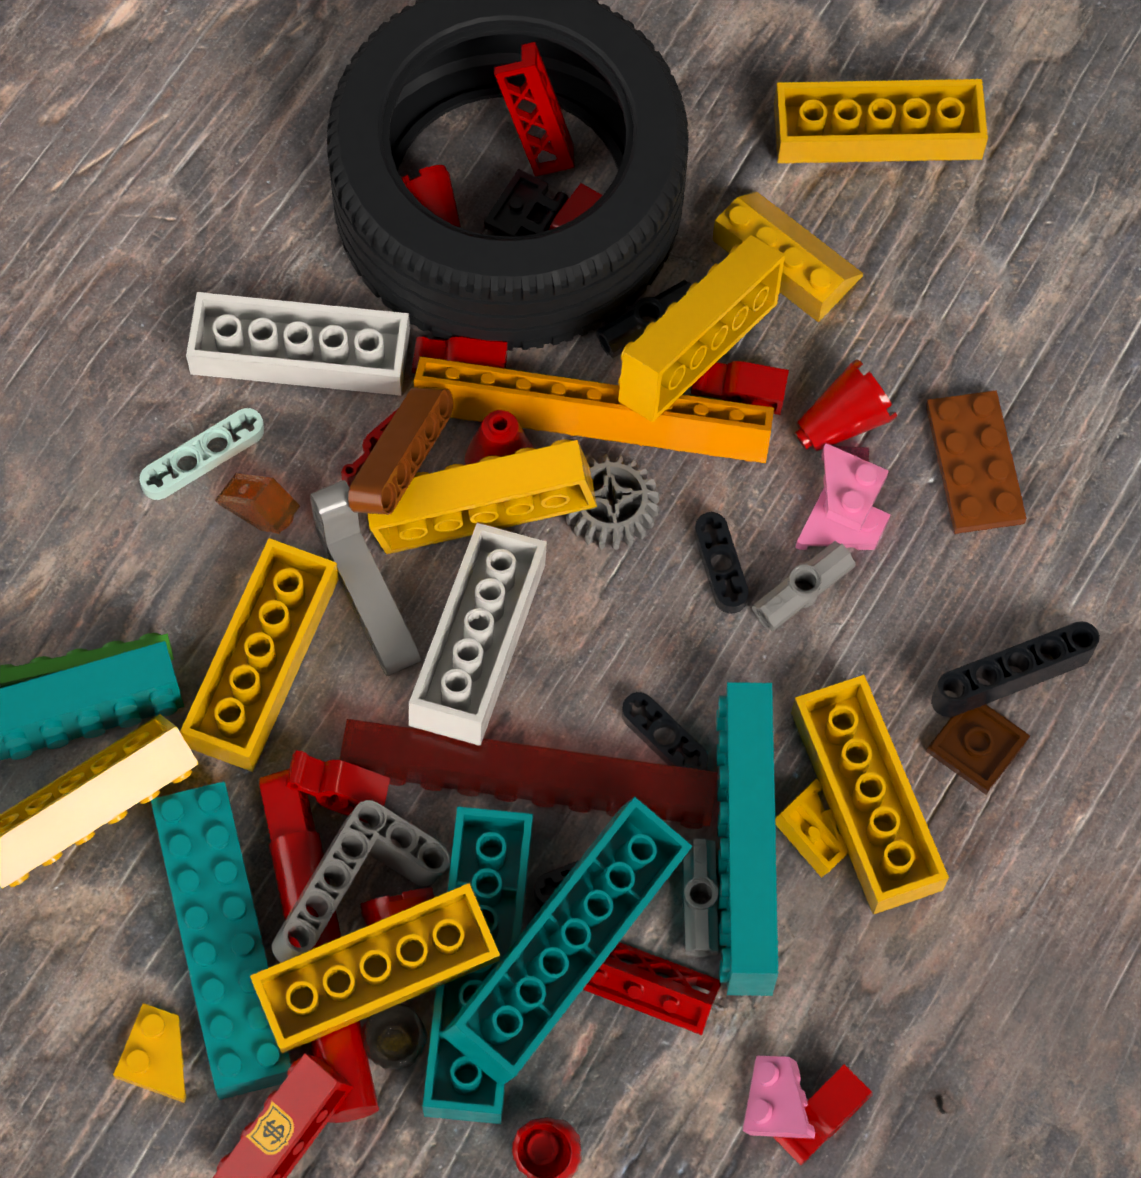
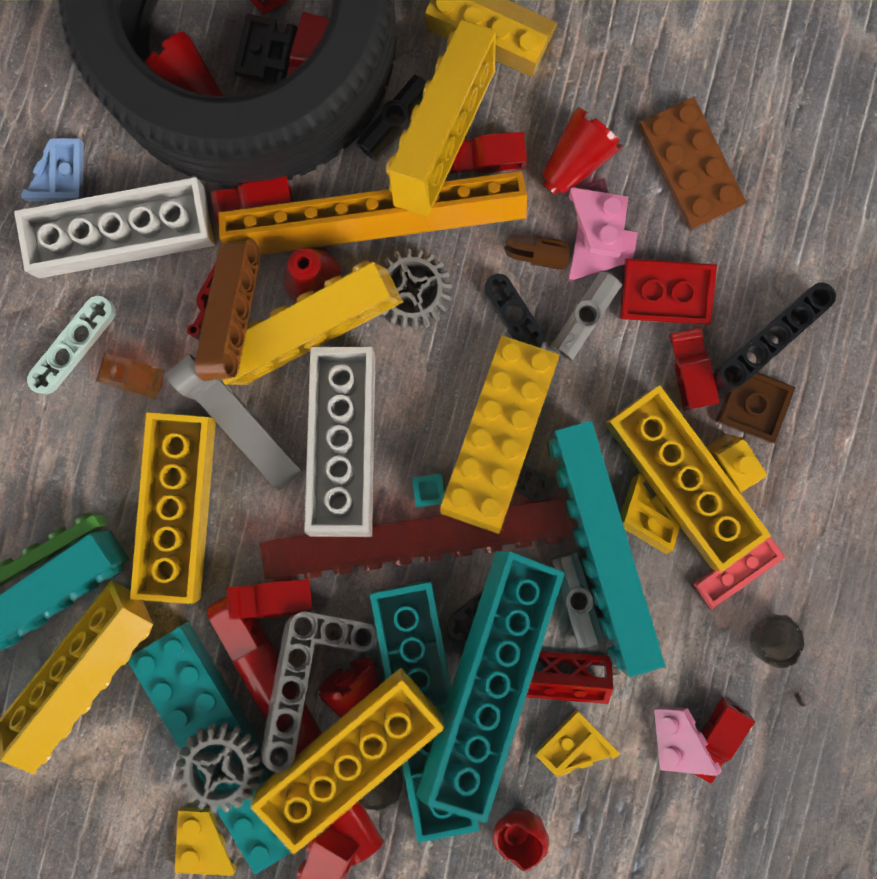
camera: 15 degrees left, 20 degrees up
none -> light blue wing [21,138,84,201]
none -> light grey gear [176,723,264,813]
none -> teal plate [412,473,445,508]
none -> yellow brick [440,335,560,534]
none -> reddish brown arm [504,234,569,270]
none -> yellow wing [534,709,620,777]
none -> red tile [619,258,717,325]
none -> red piece [669,327,720,411]
none -> coral tile [691,536,786,610]
none -> yellow torso [706,434,767,493]
none -> clear smoke hair [750,614,805,668]

